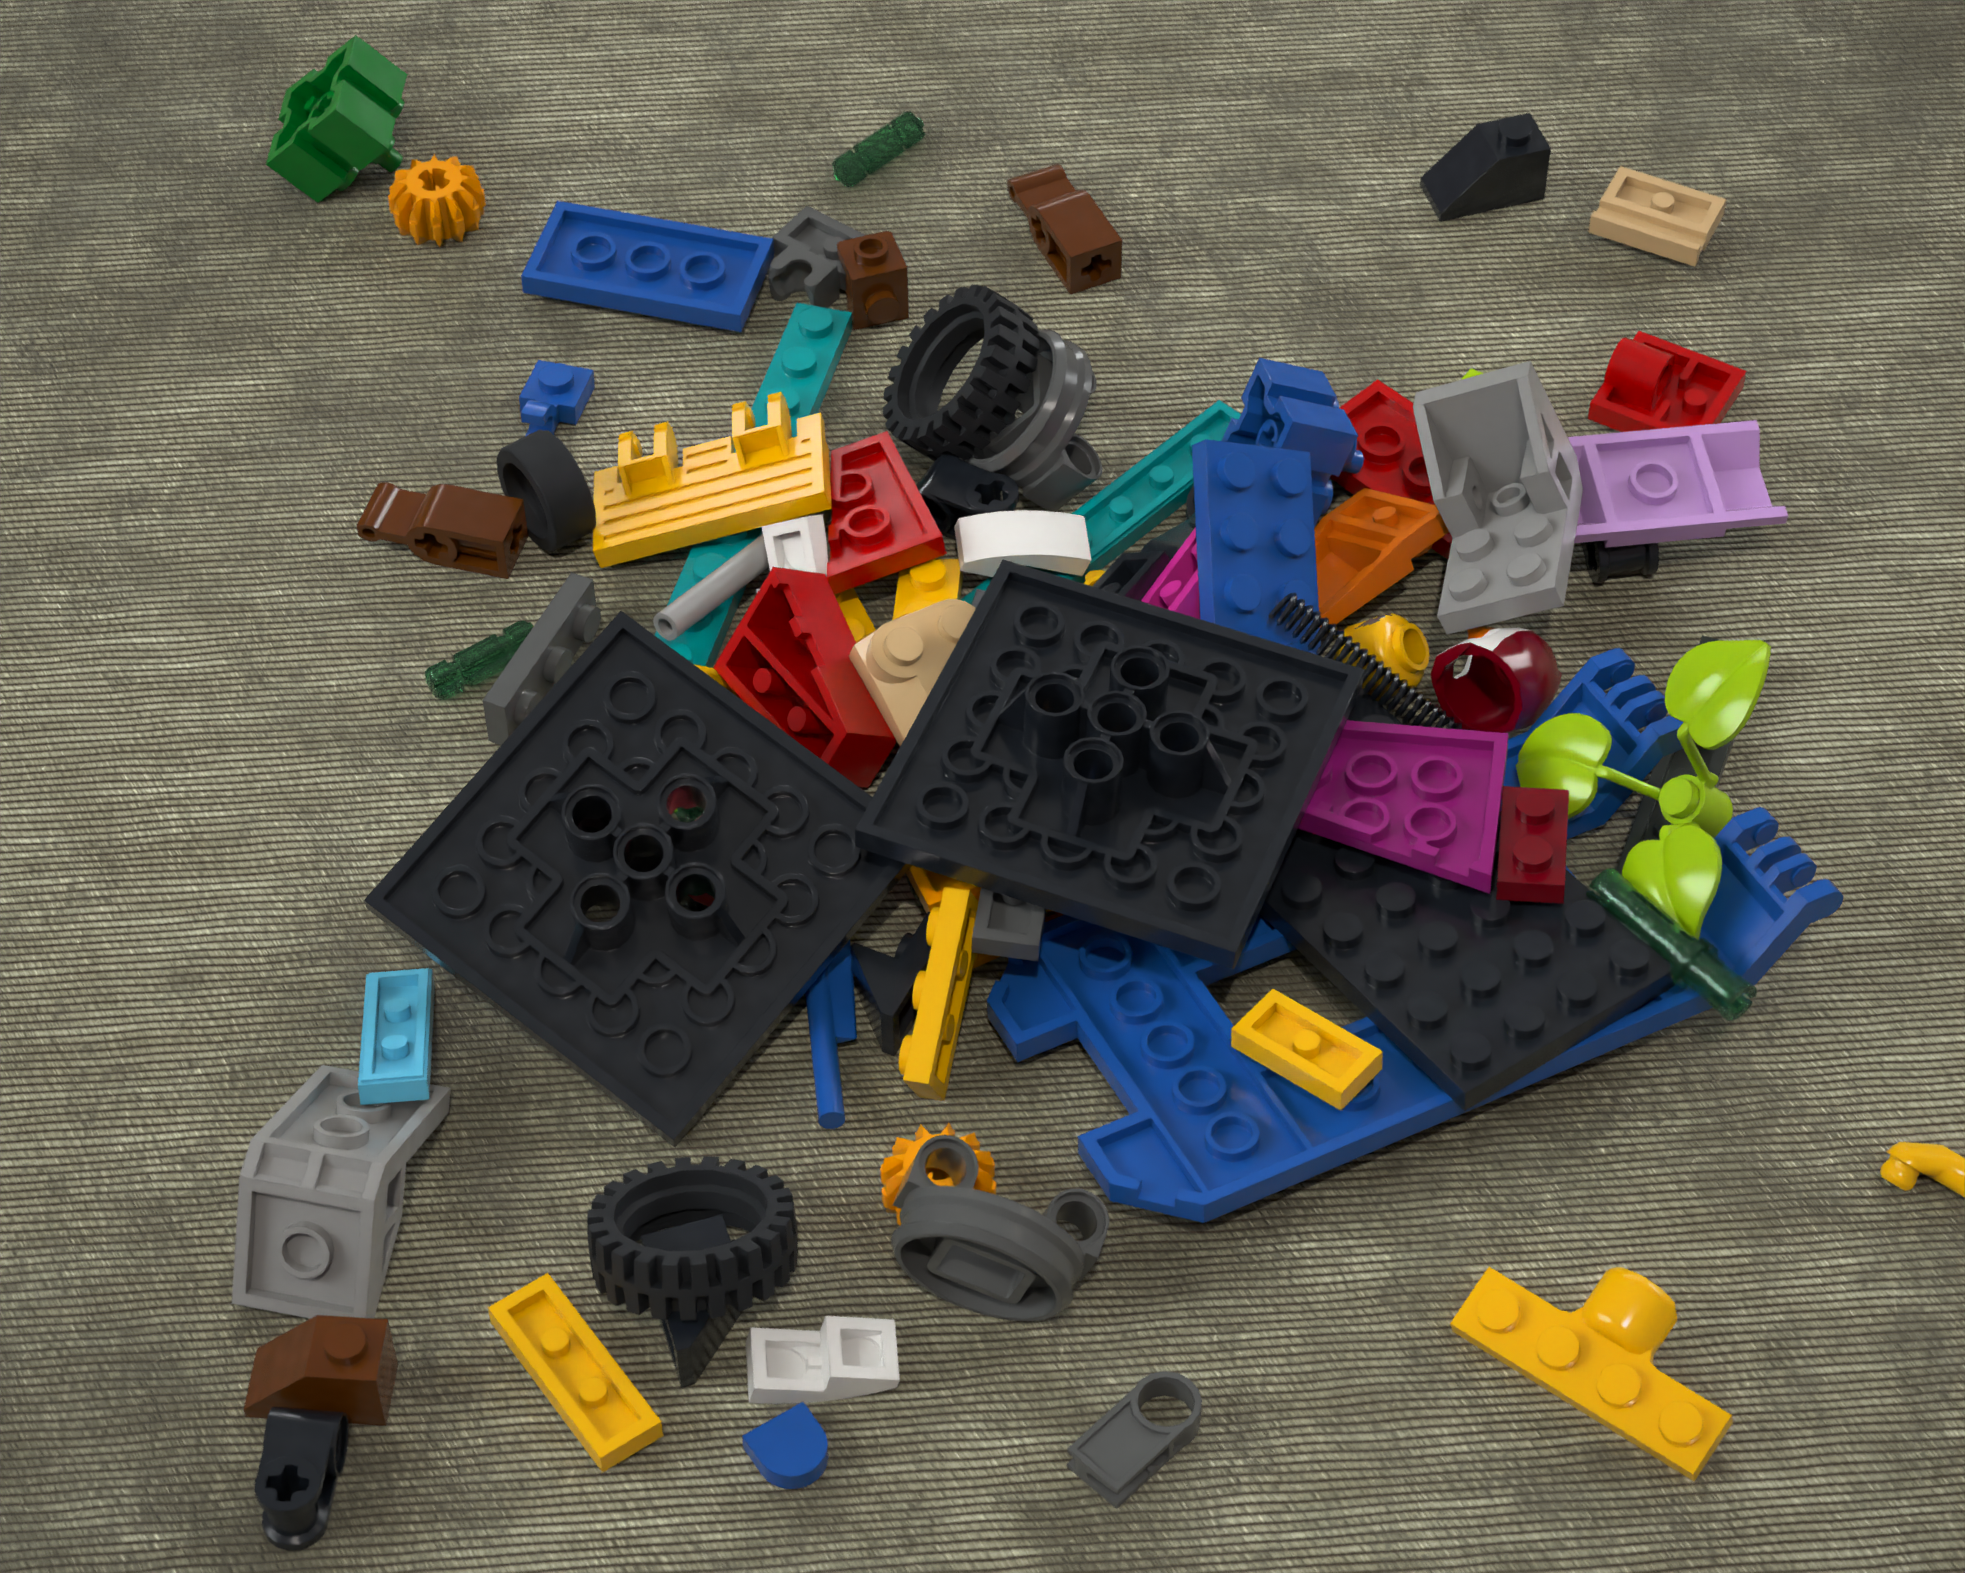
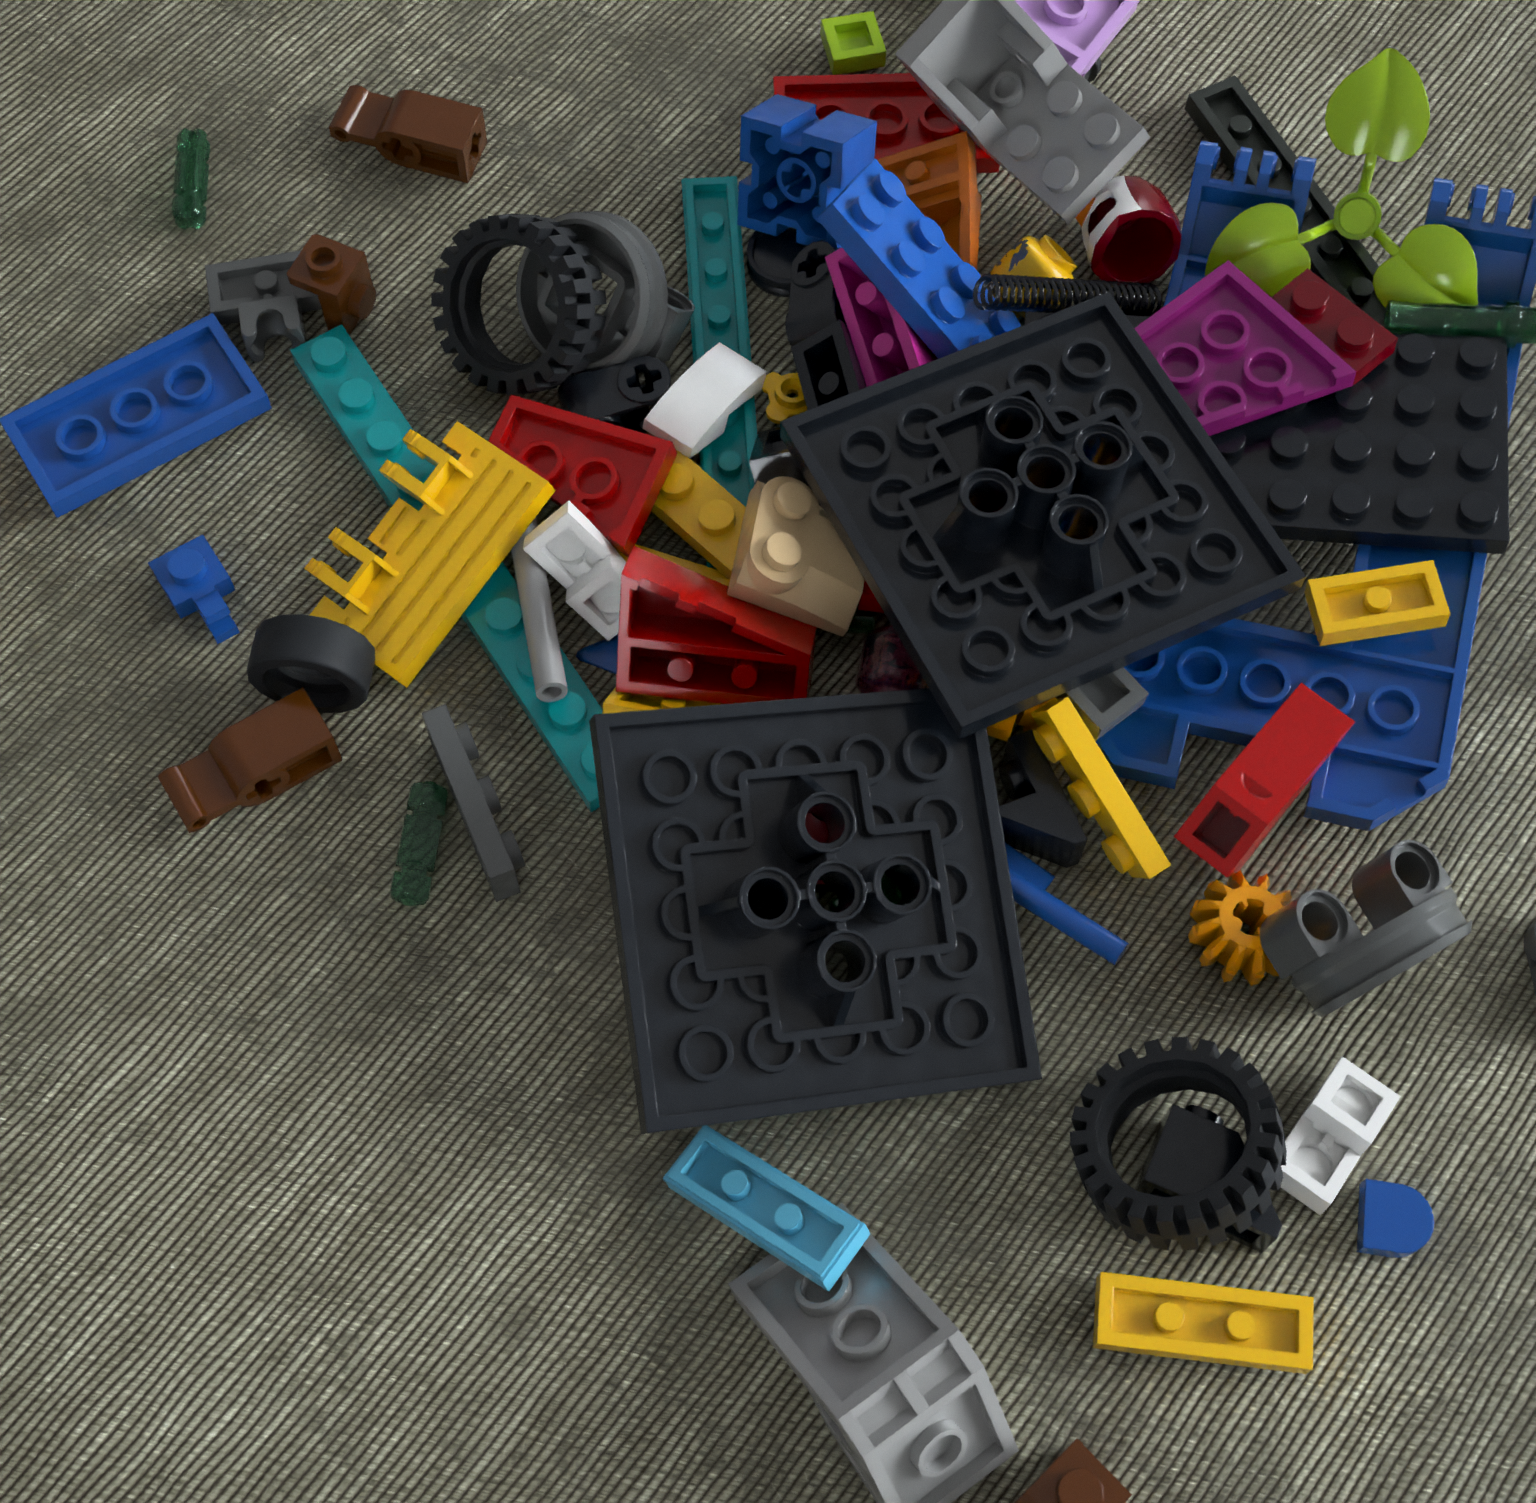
camera: 50 degrees left, 15 degrees up
none -> red slope [1174,683,1355,877]

